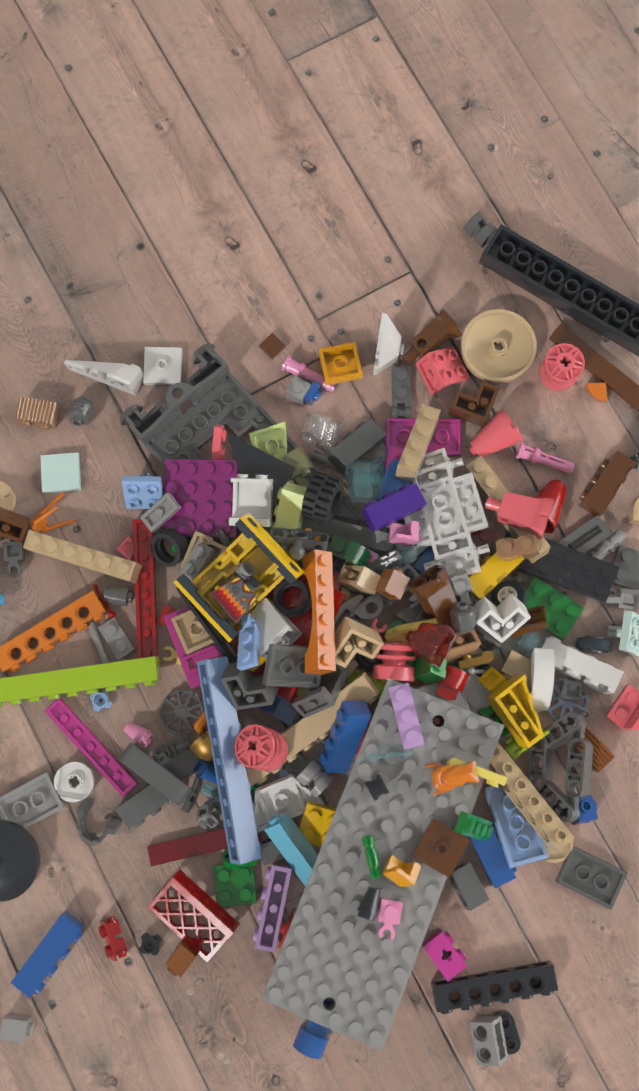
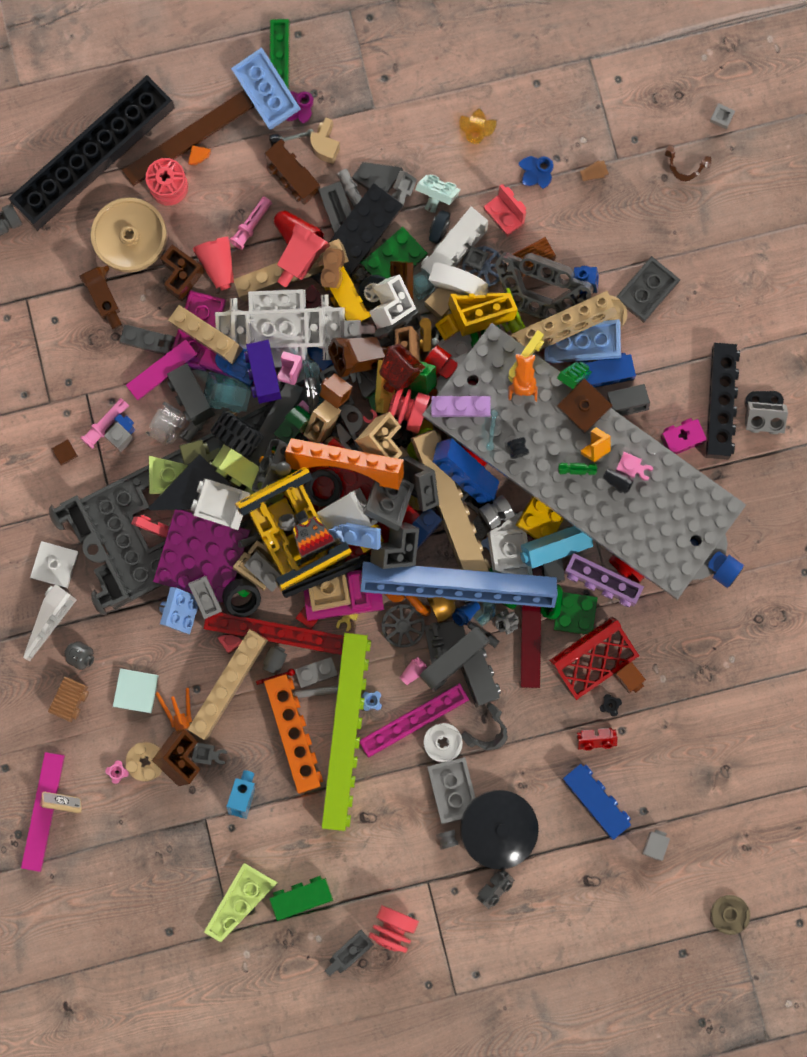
camera: 75 degrees left, 0 degrees up
coral wheel [234,724,288,772] -> none
light orange plate [318,342,363,386] -> none
white wedge [373,313,404,375] -> none
coral bracket [416,347,470,396] -> none
dark grey head [450,602,477,633] -> none
none -> dark pink tile [126,339,198,400]

